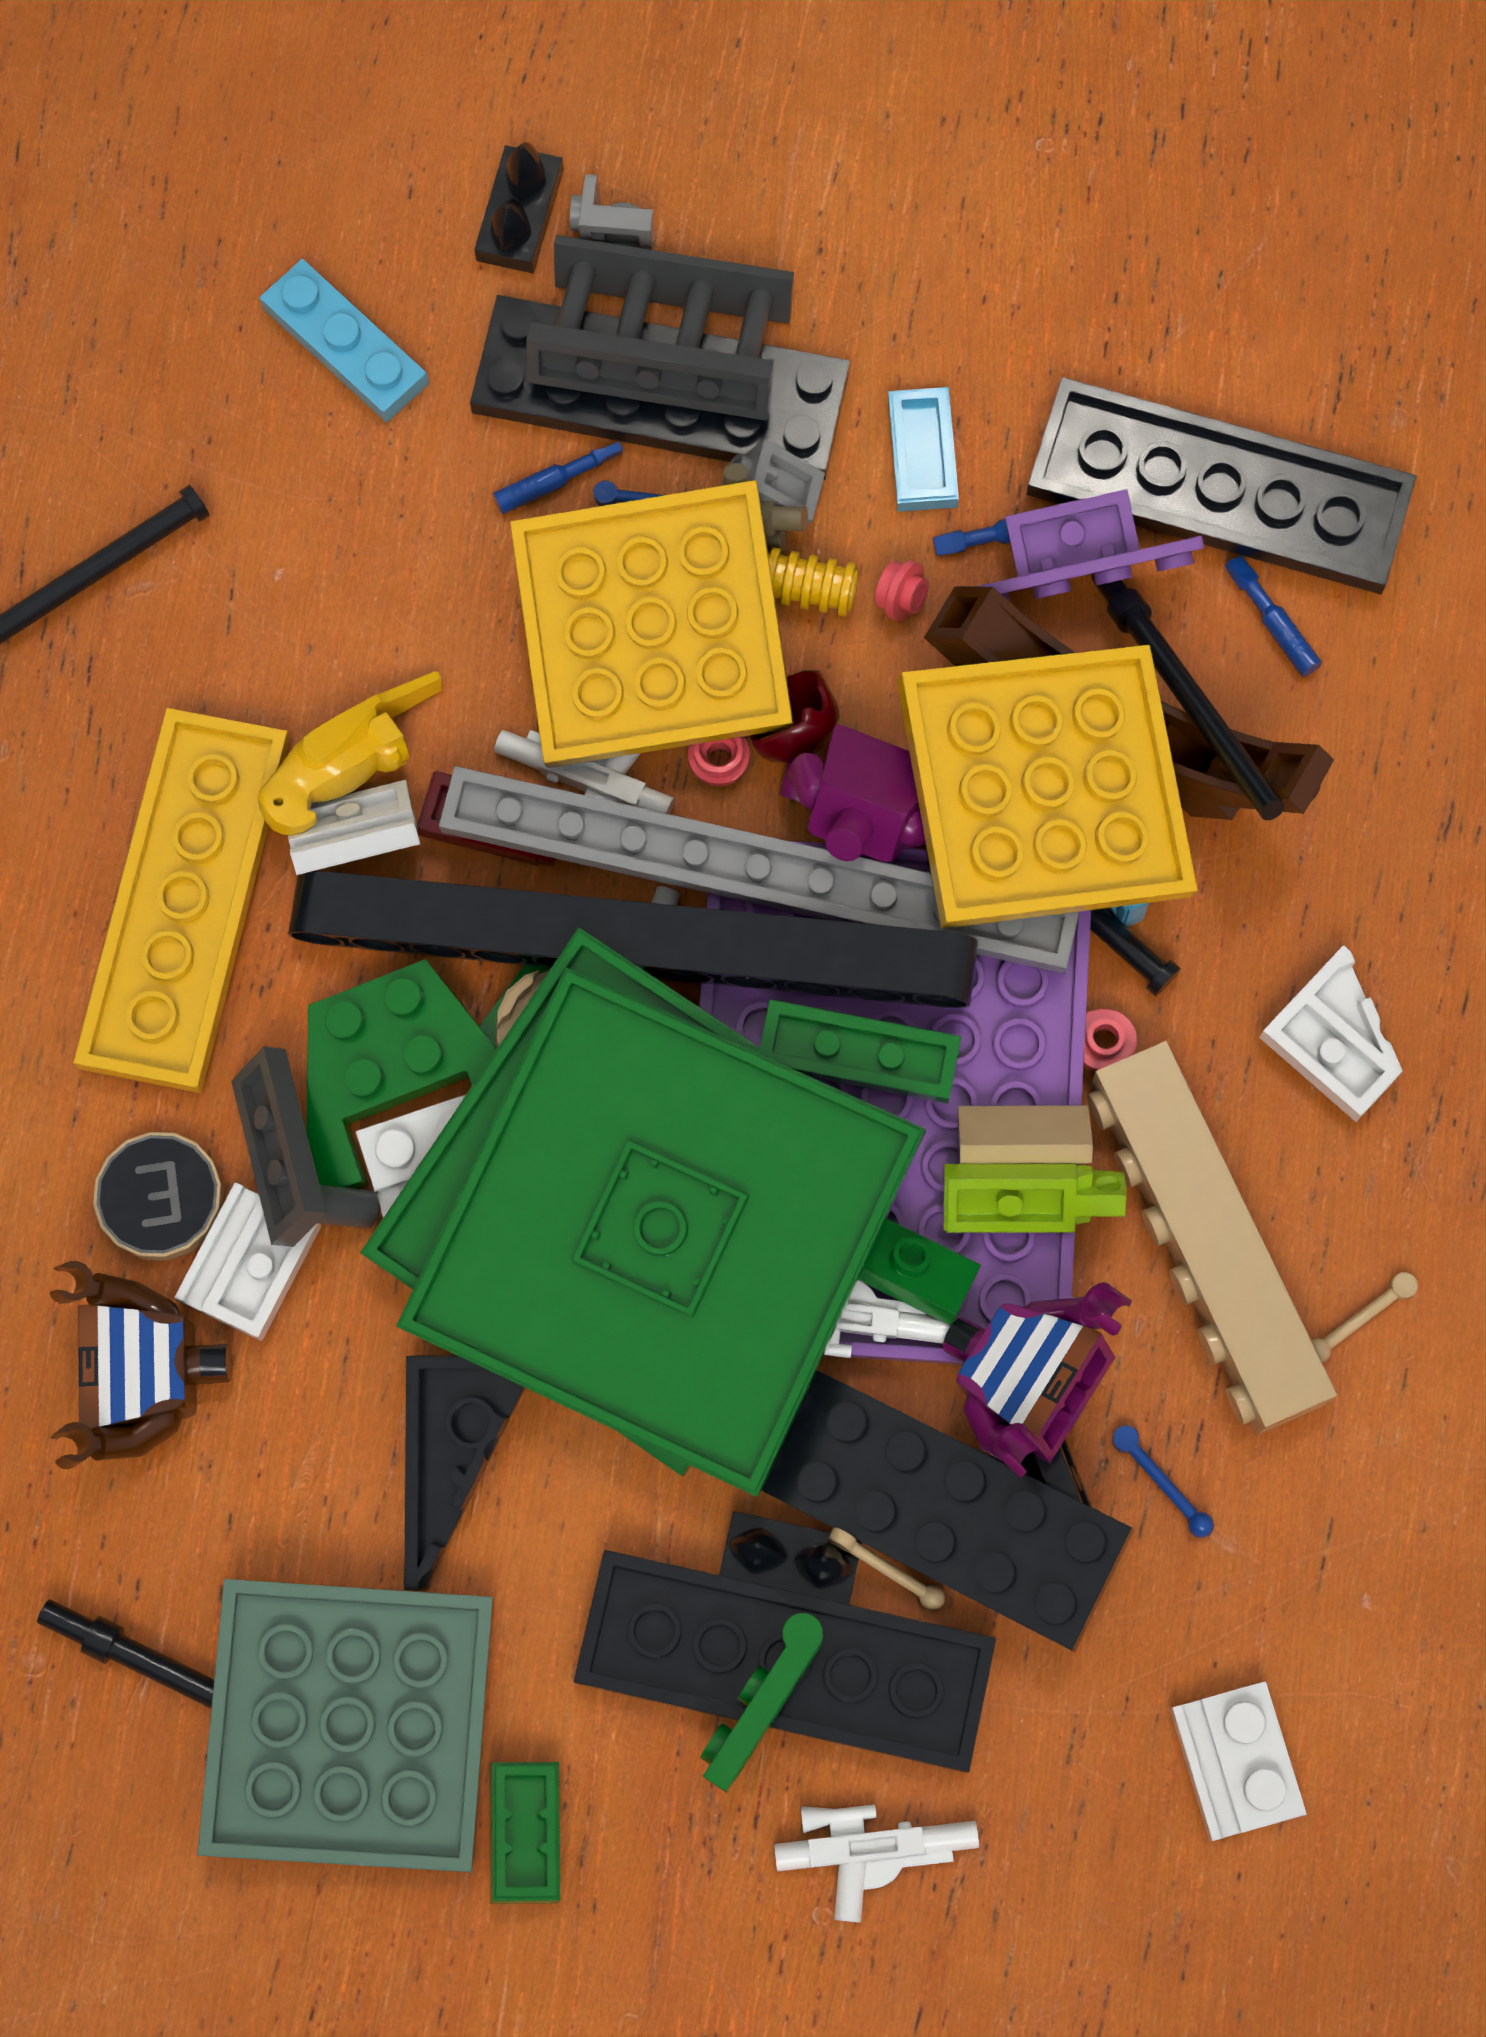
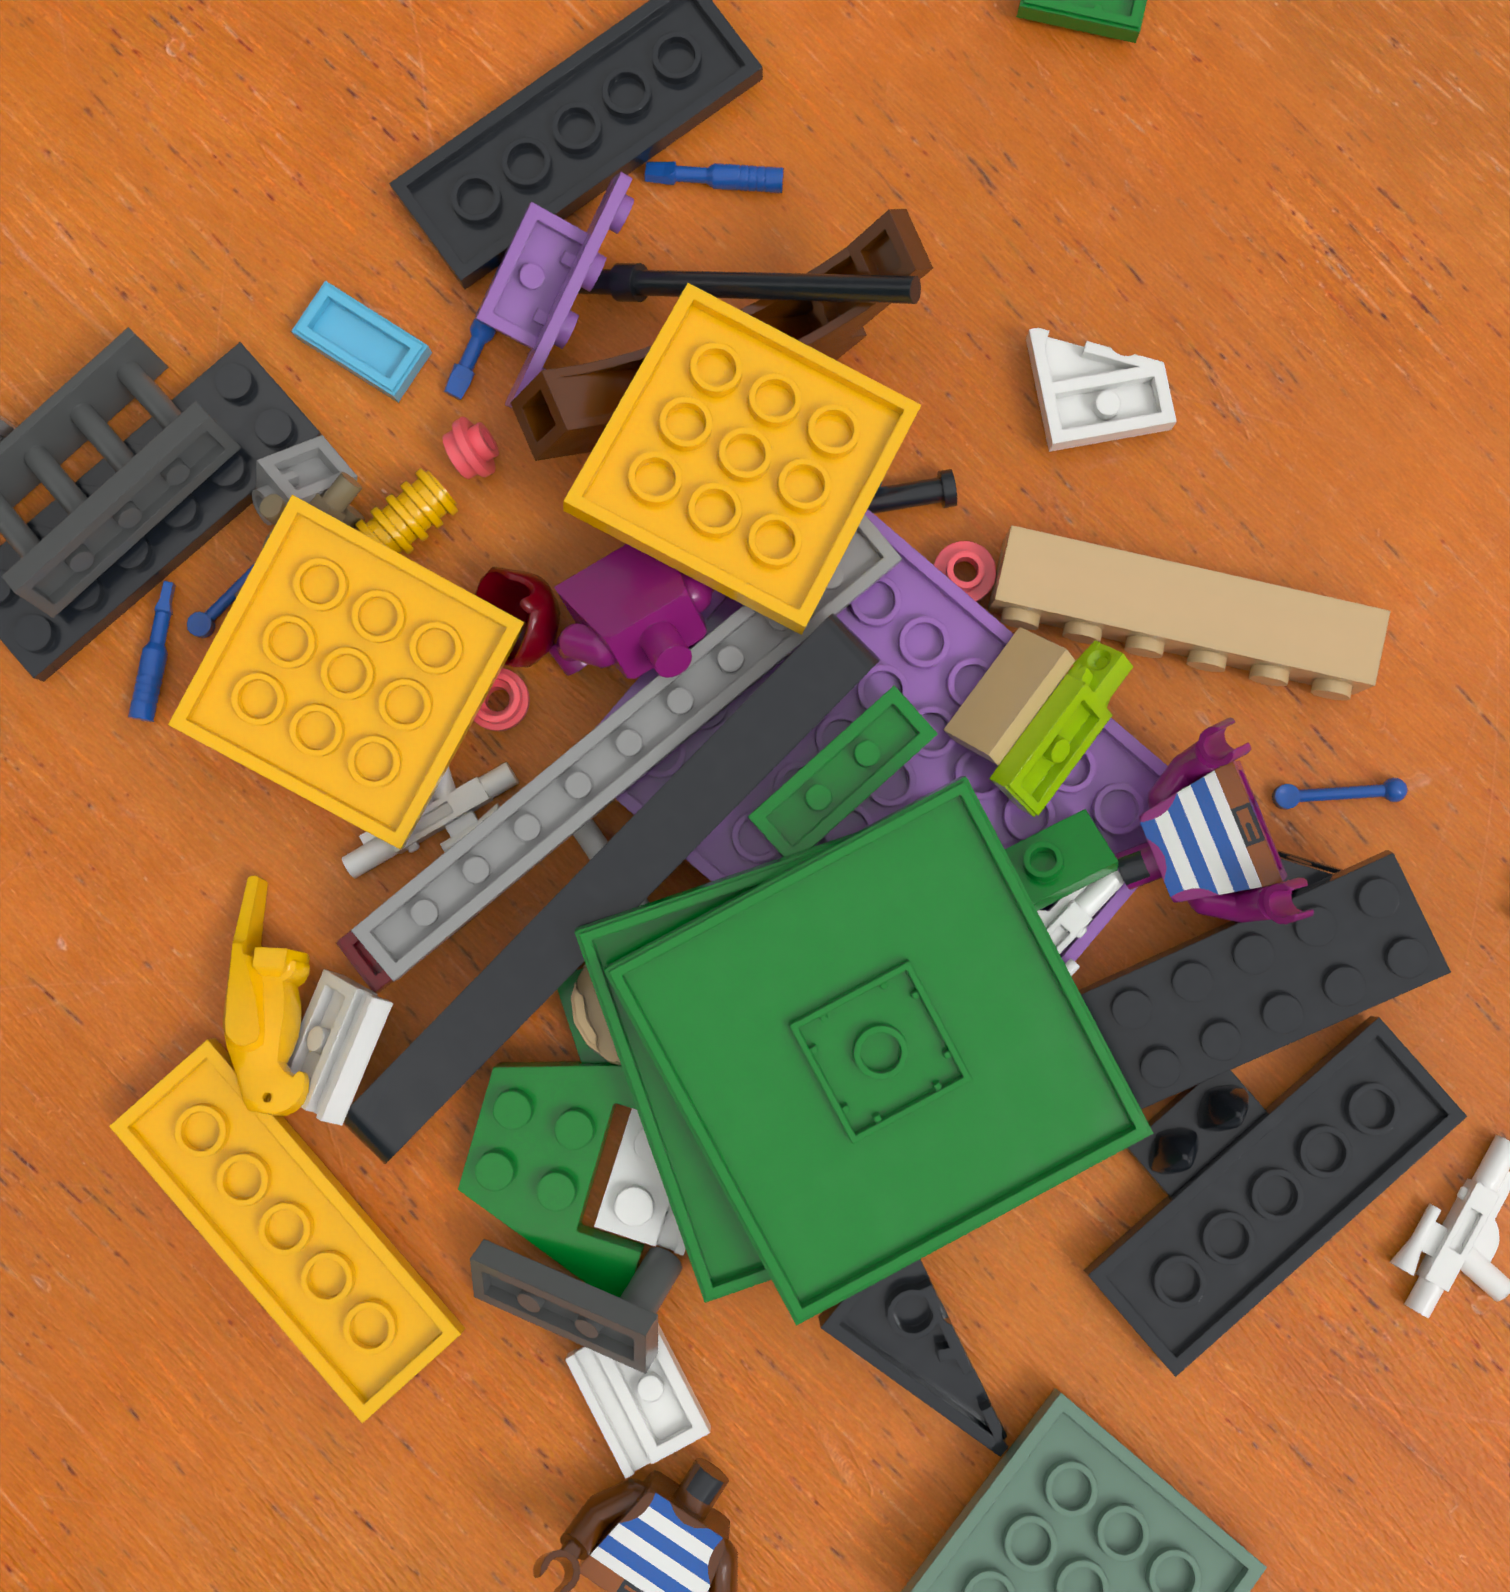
camera: 50 degrees left, 10 degrees up
black tile [93,1132,225,1261] -> none
green plate [489,1762,560,1904] -> none
green plate [700,1613,823,1793] -> none
tan hinge [827,1527,946,1611] -> none
tan hinge [1311,1272,1418,1363] -> none

